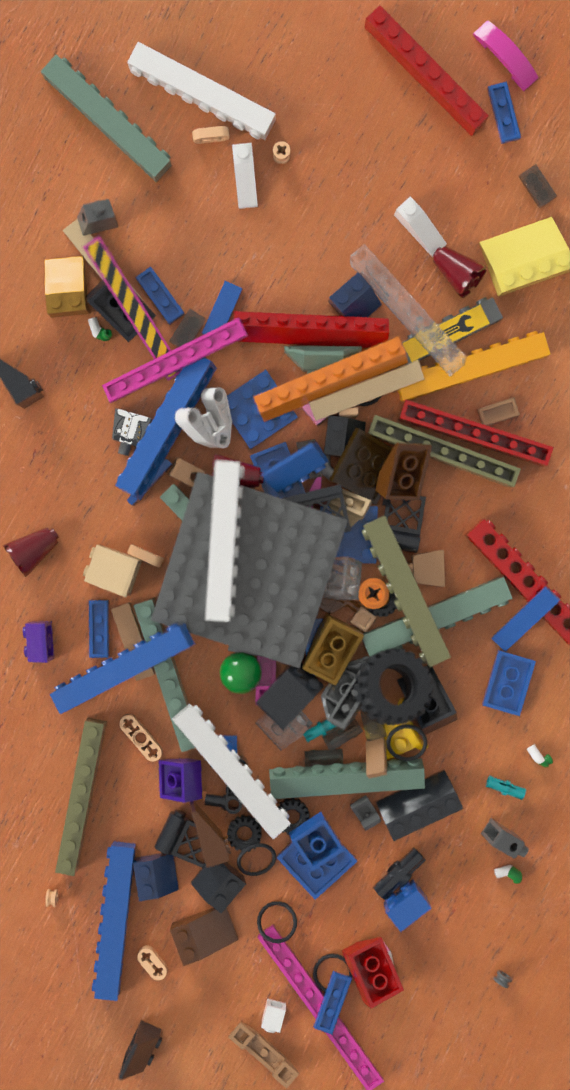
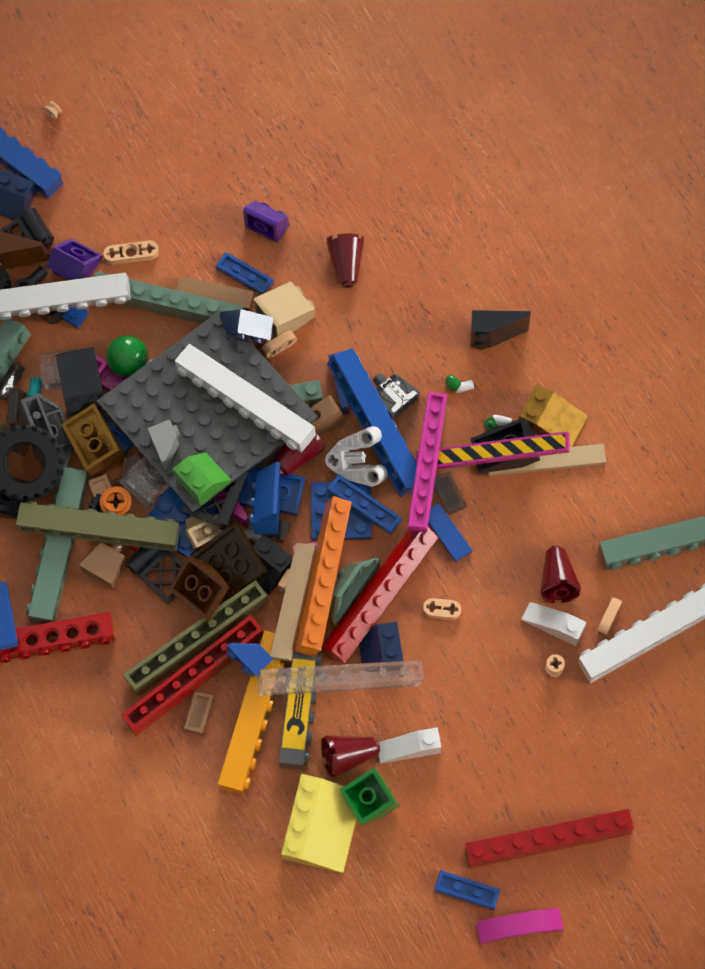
camera: 120 degrees right, 20 degrees down
blue brick [50,623,195,714] -> none
olive brick [55,718,107,876] -> none
dark grey torso [77,199,118,236] -> none
blue tile [135,266,185,325] -> none
clear smoke plate [519,164,557,208] -> none
none -> light grey slope [147,419,180,470]
none -> bright green slope [173,453,231,506]
none -> slope [220,309,274,344]
none -> blue slope [225,643,273,677]
none -> blue tile [327,474,403,535]
none -> green slope [340,767,401,825]
none -> light nougat beam [423,598,461,621]
none -> arm [445,375,474,393]
none -> dark red cone [541,546,581,603]

